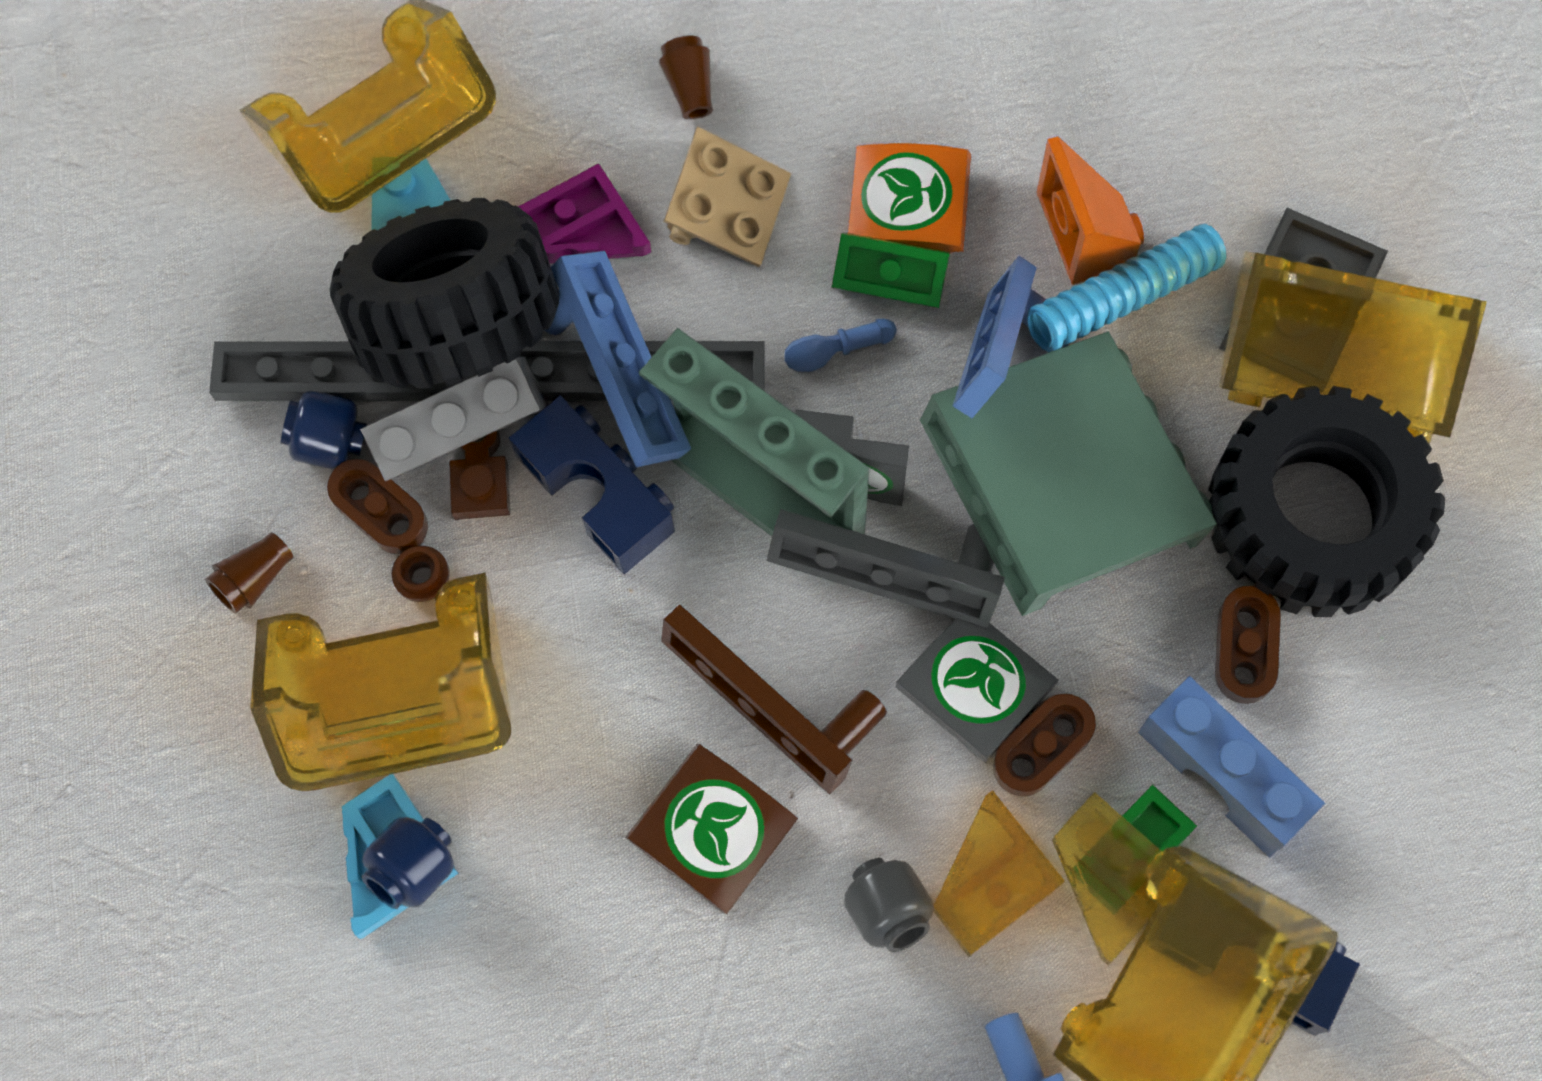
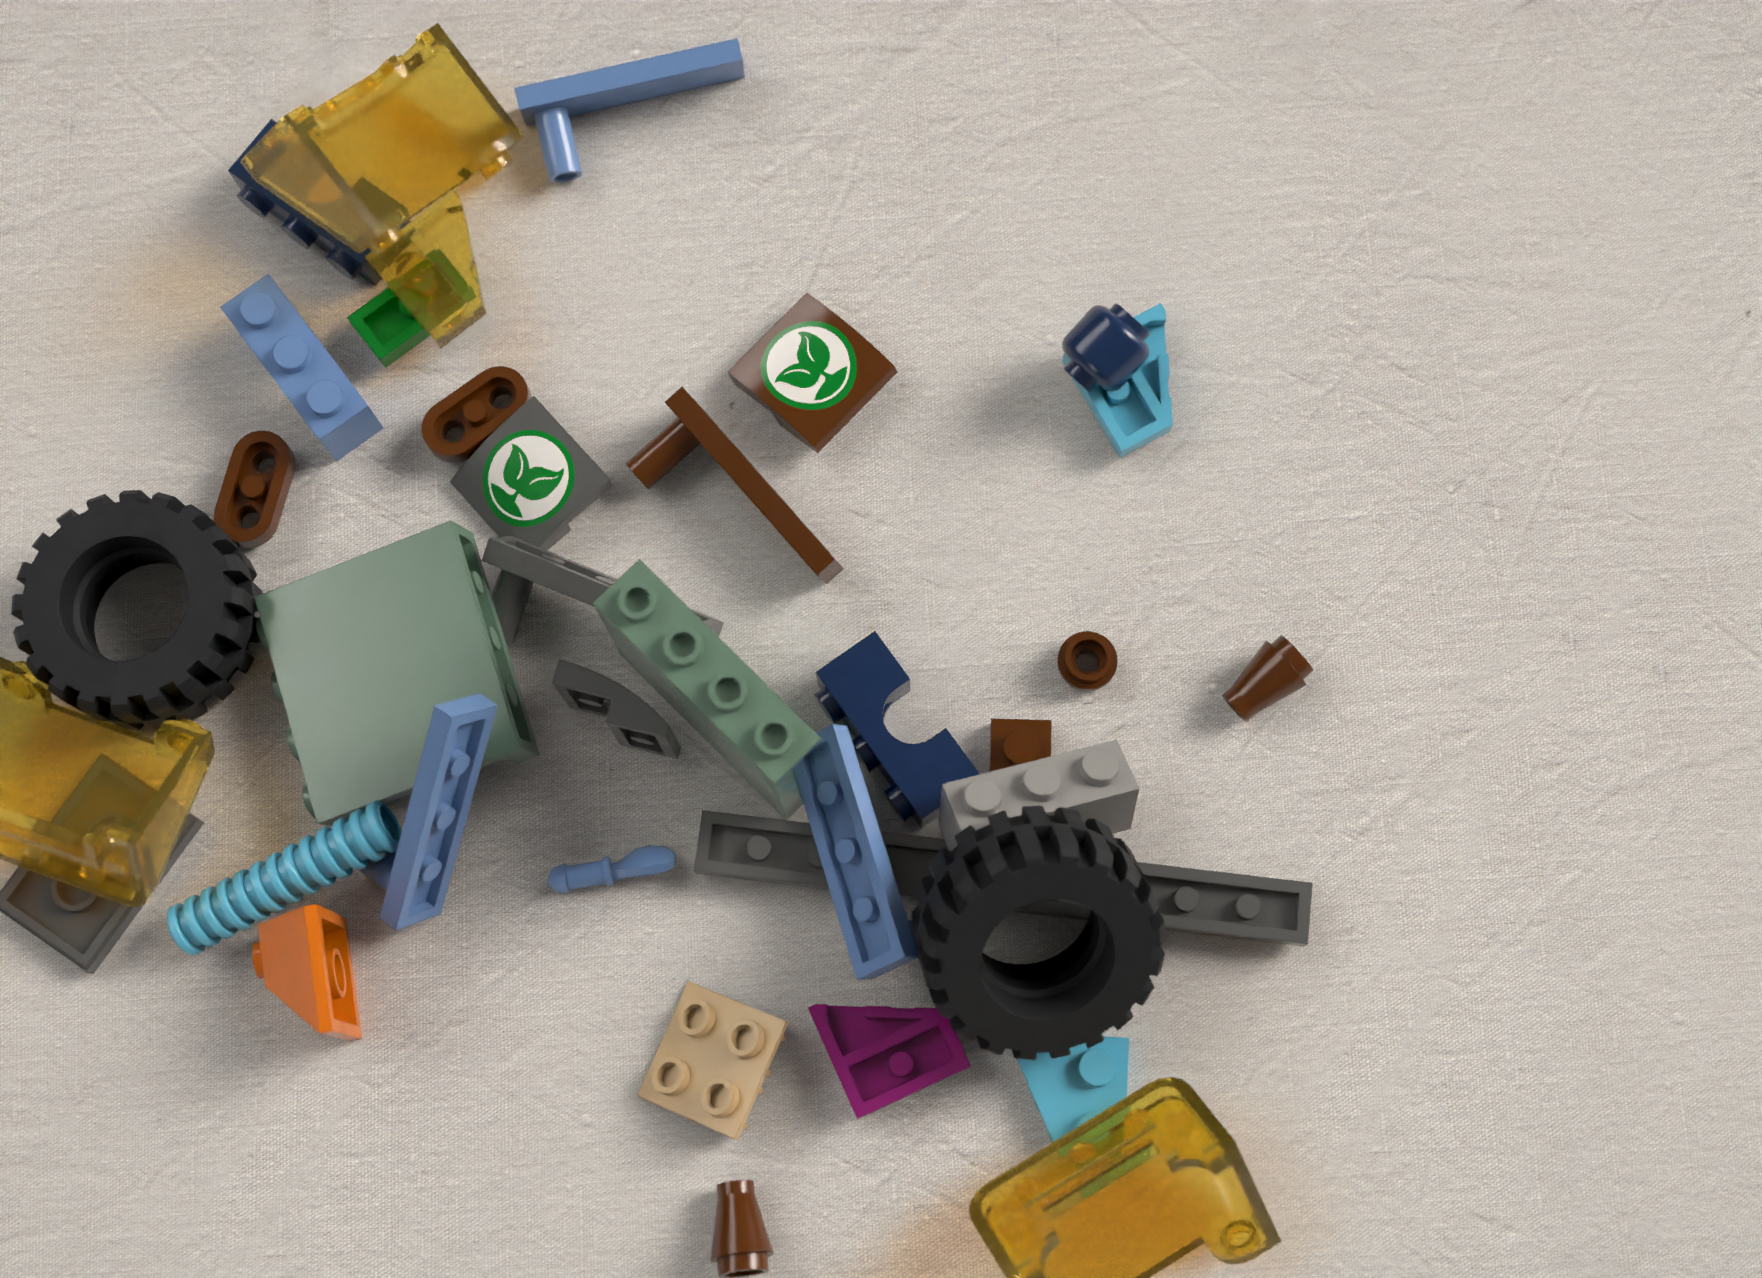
camera: 175 degrees left, 5 degrees up
clear yellow windscreen [250,572,511,791] -> none
dark blue head [280,391,367,470] -> none
reddish brown plate [327,459,428,554] -> none
green plate [831,232,950,308] -> none
dark grey head [844,858,934,952] -> none
slope [848,143,971,253] -> none
clear yellow wing [933,790,1065,957] -> none

